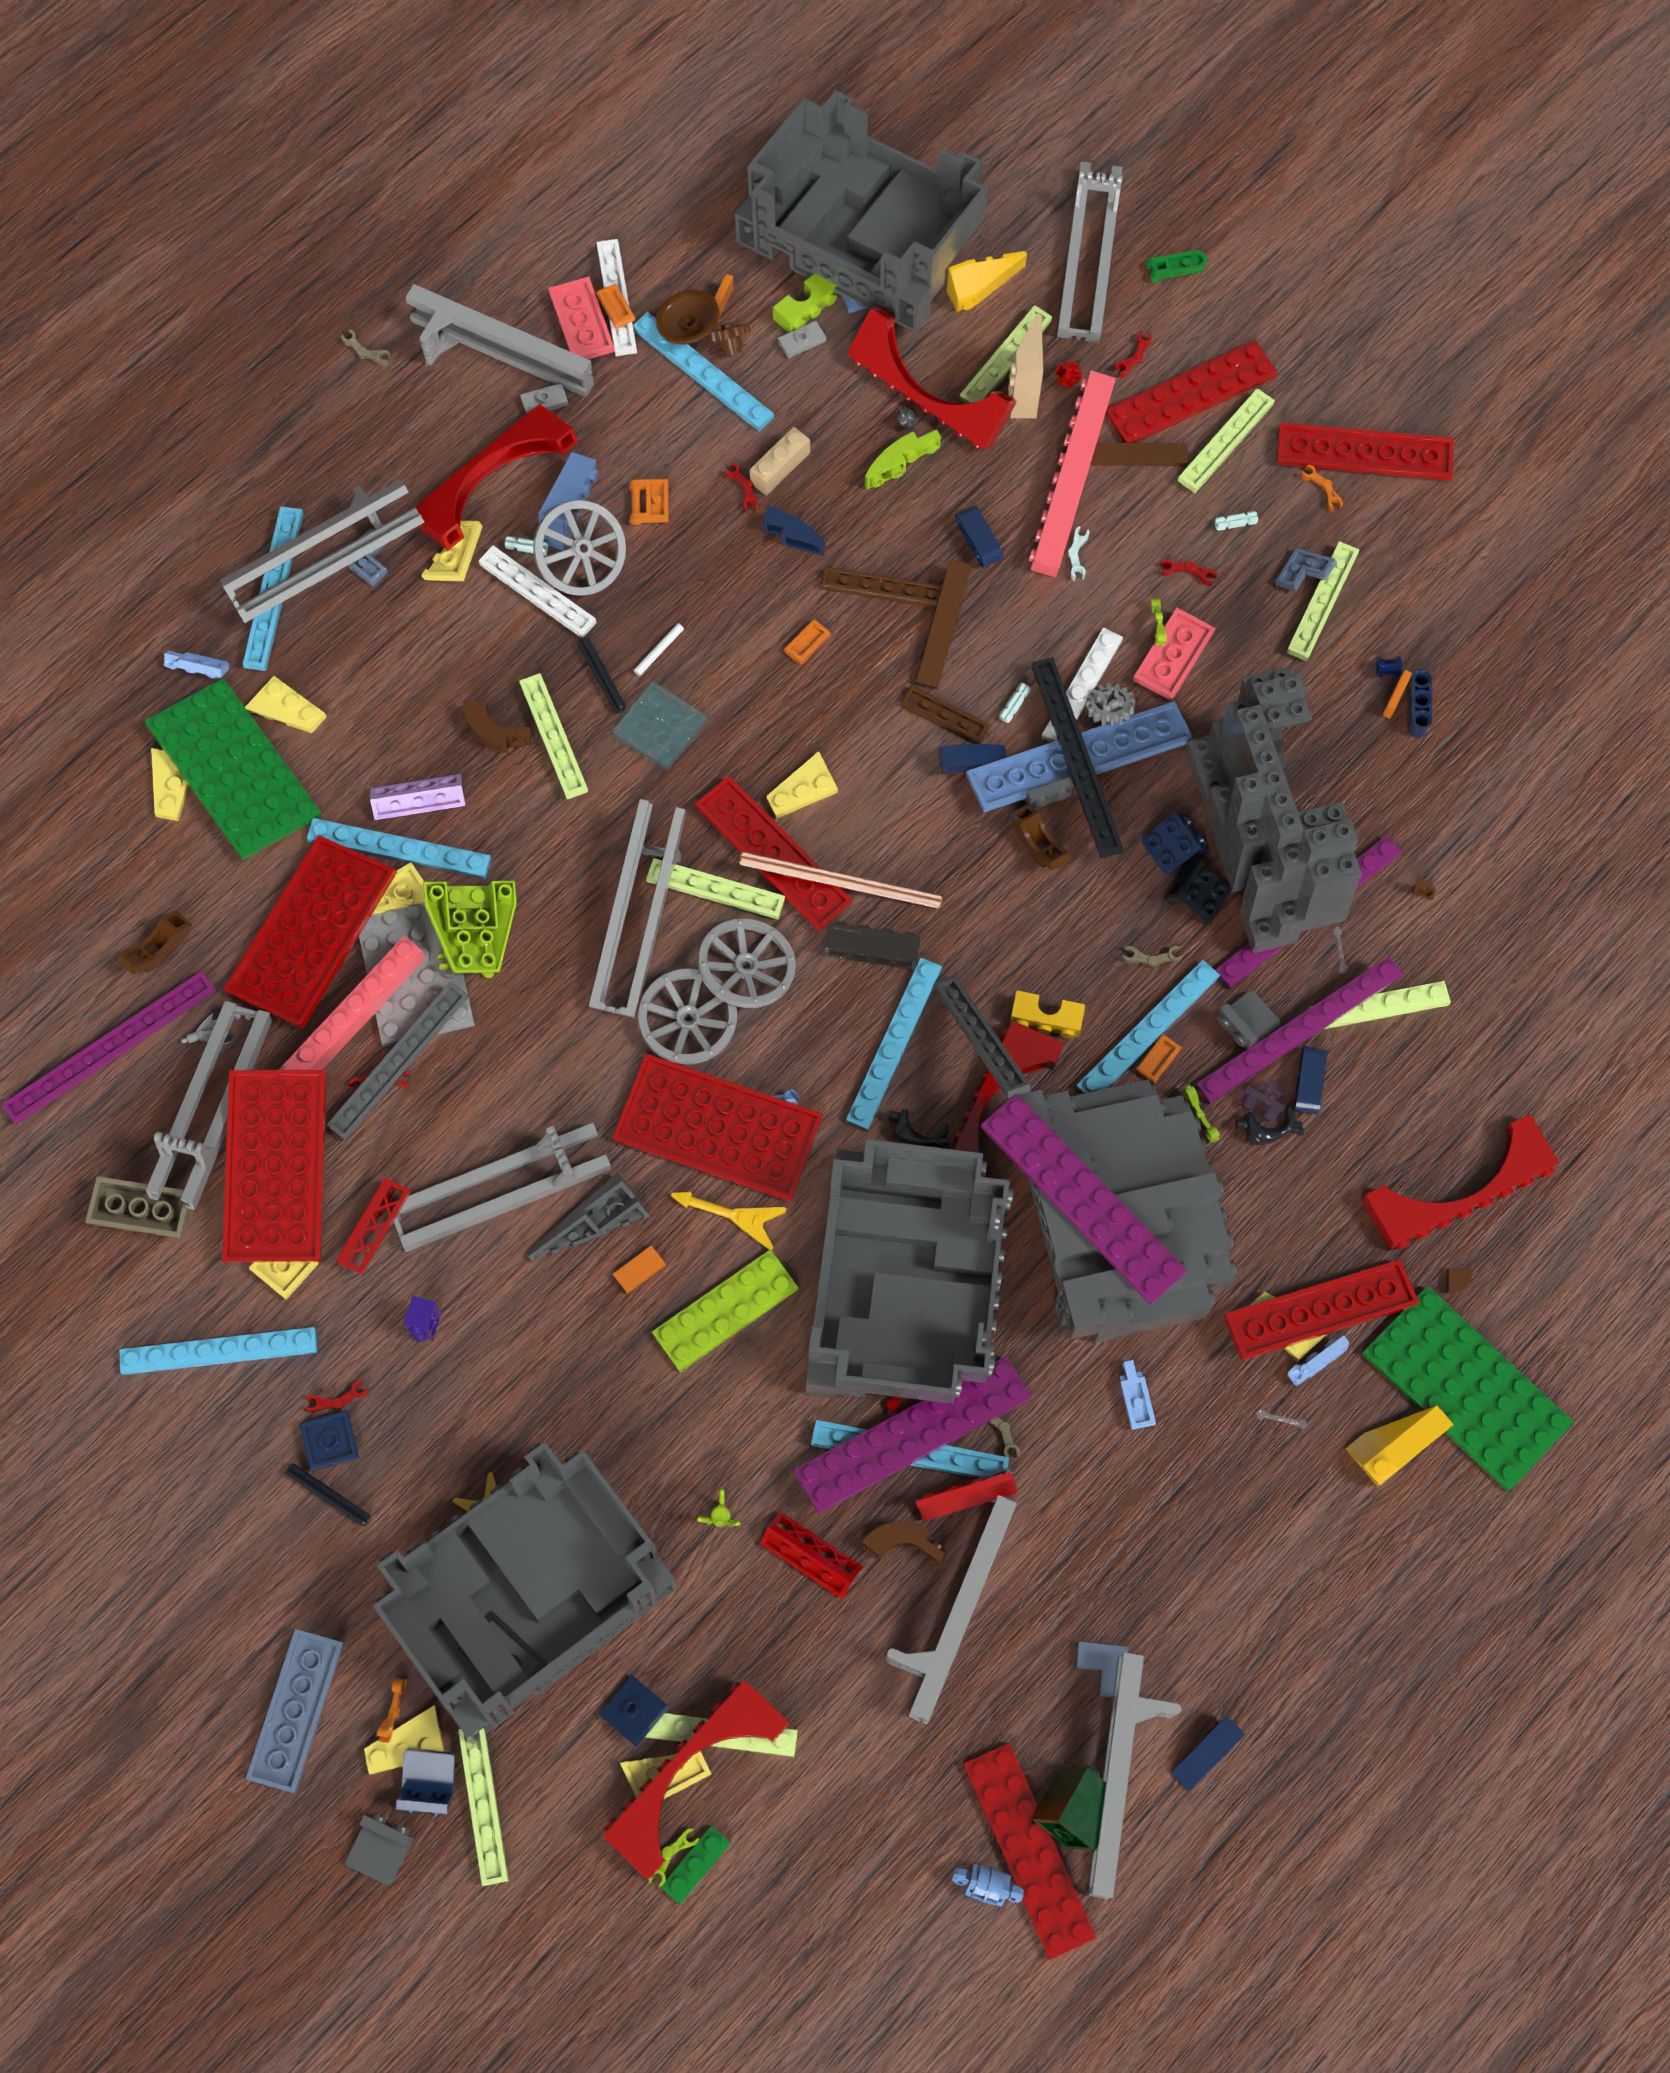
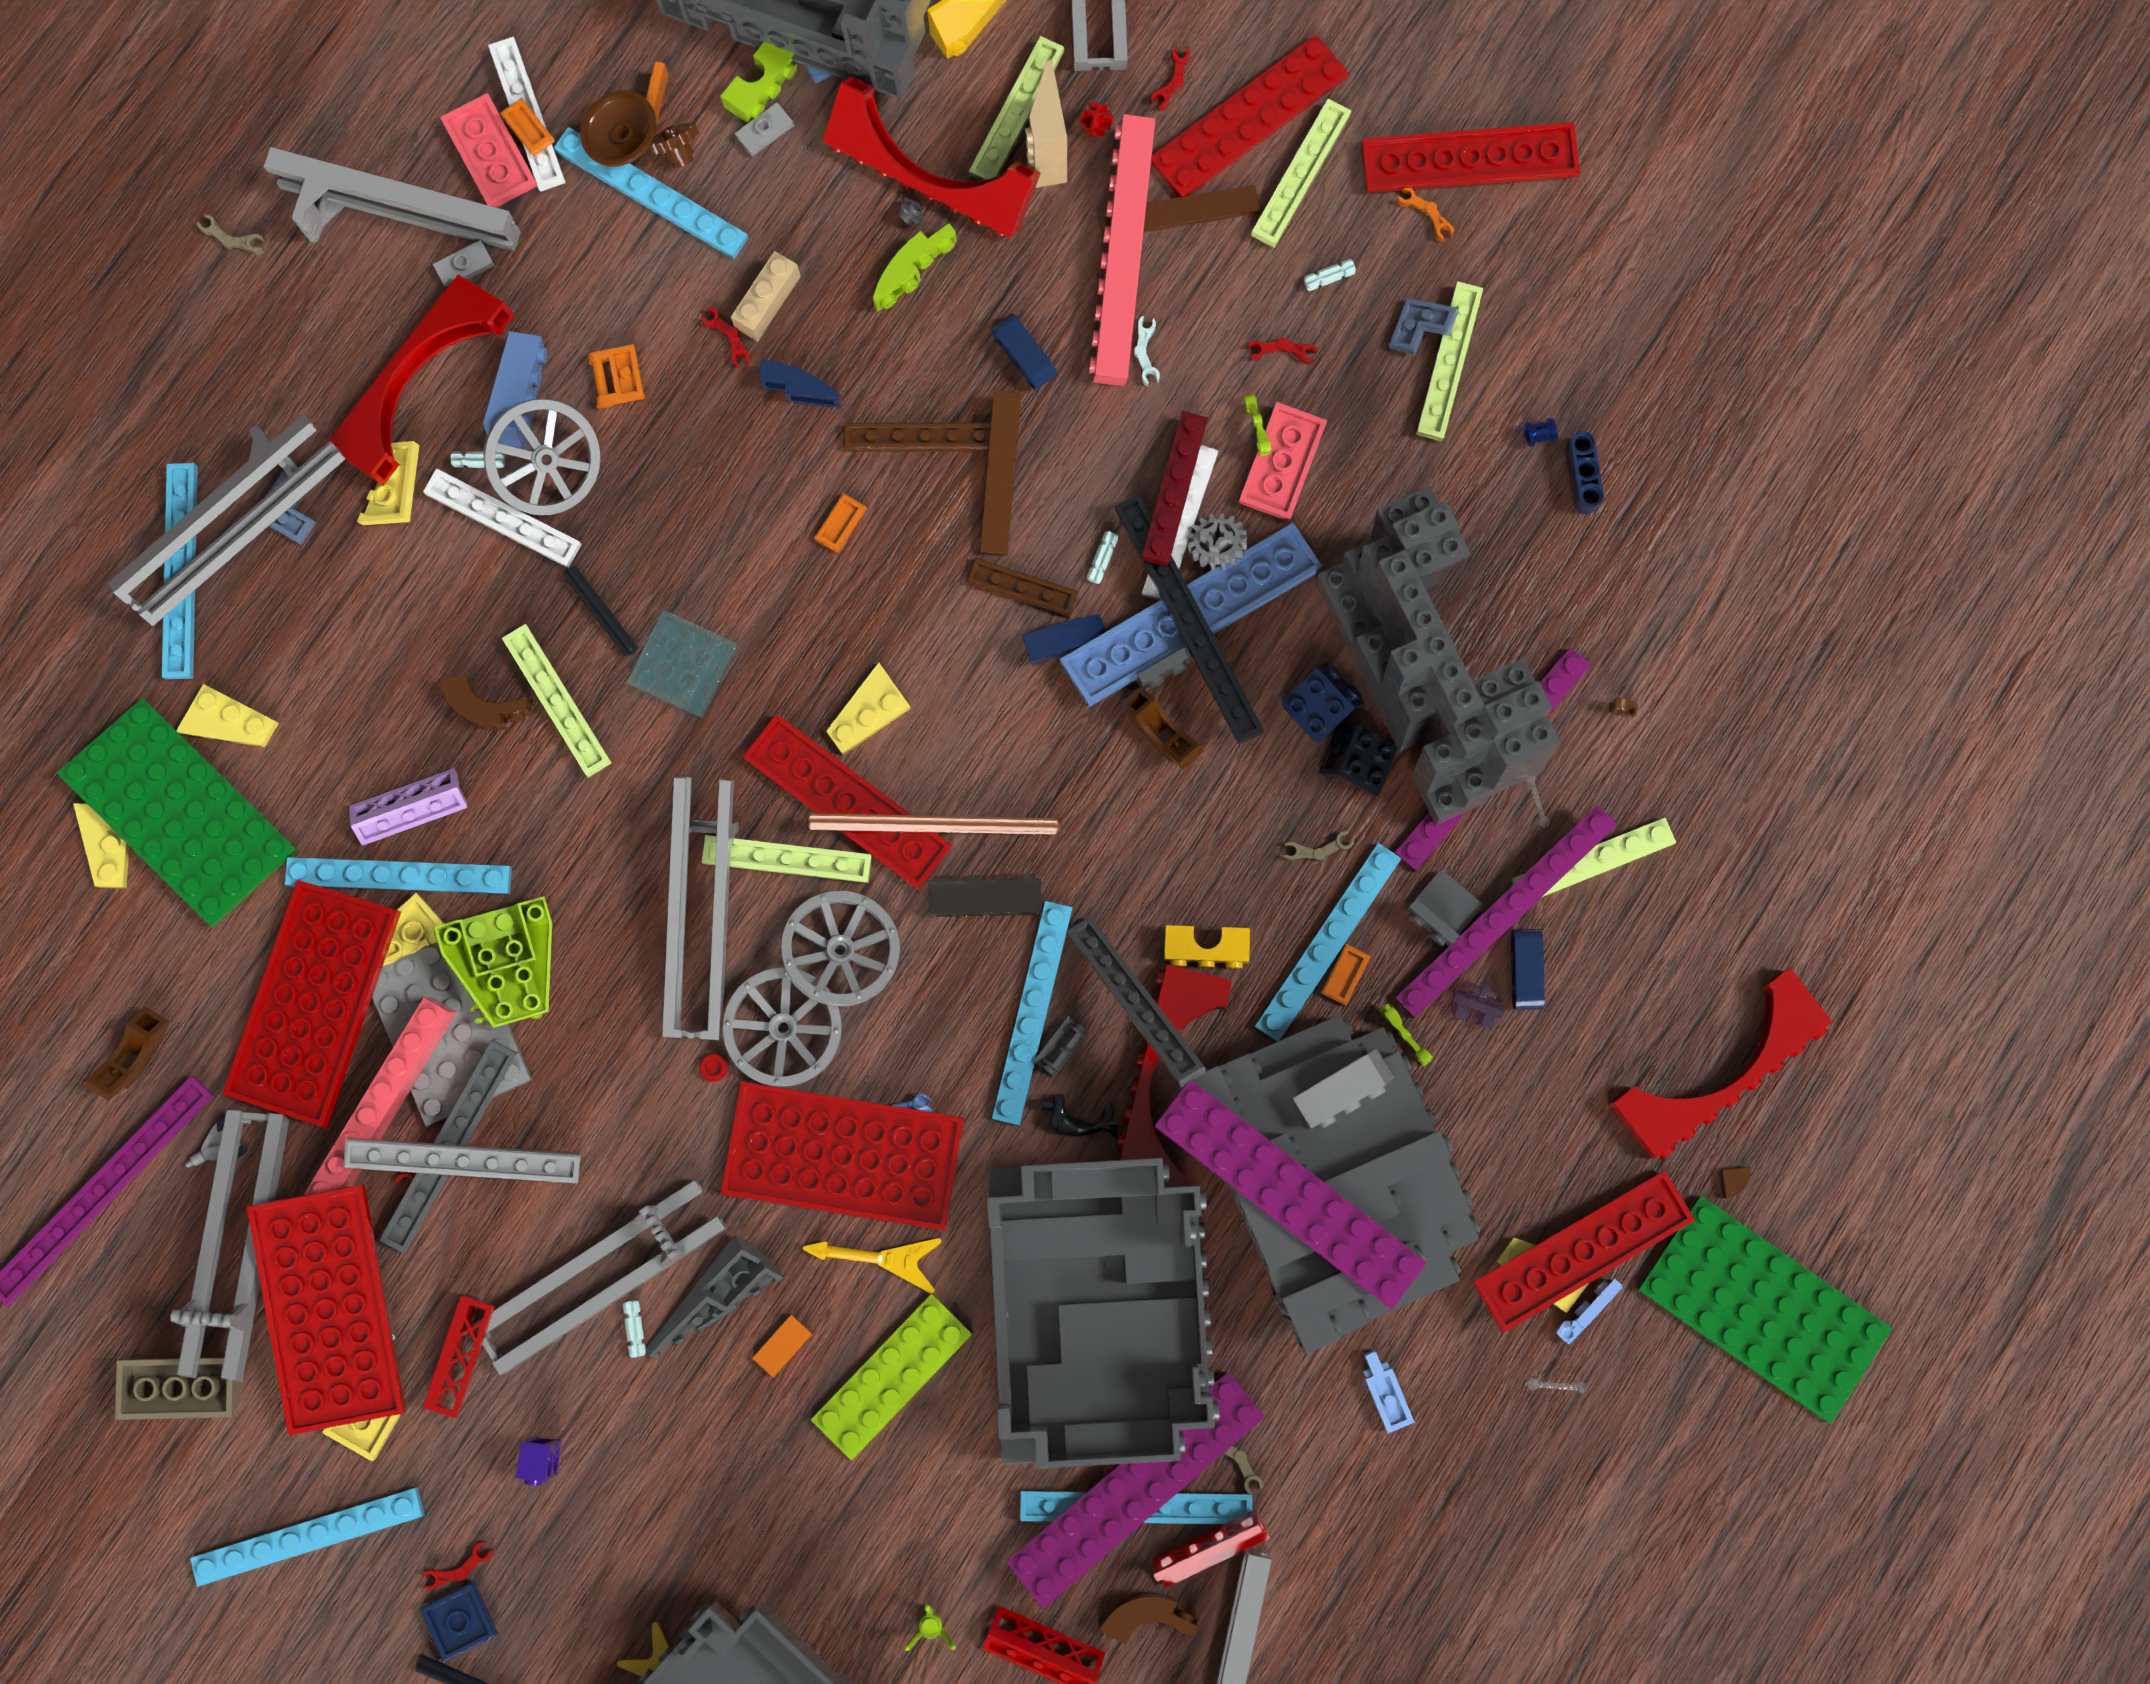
camera: 10 degrees left, 10 degrees up
light blue hinge [164,651,229,678] -> none
white bar [633,623,684,676] -> none
black animal [1235,1107,1304,1145] -> none
yellow wedge [1345,1406,1454,1487] -> none
orange tile [1383,670,1412,719] -> none
none -> light grey tile [343,1137,581,1183]
none -> light aqua axle [623,1300,646,1358]
none -> red tile [700,1053,729,1082]
none -> dark grey hinge [1033,1016,1089,1077]
none -> dark red plate [1141,410,1208,567]
none -> light grey wedge [1293,1048,1394,1129]

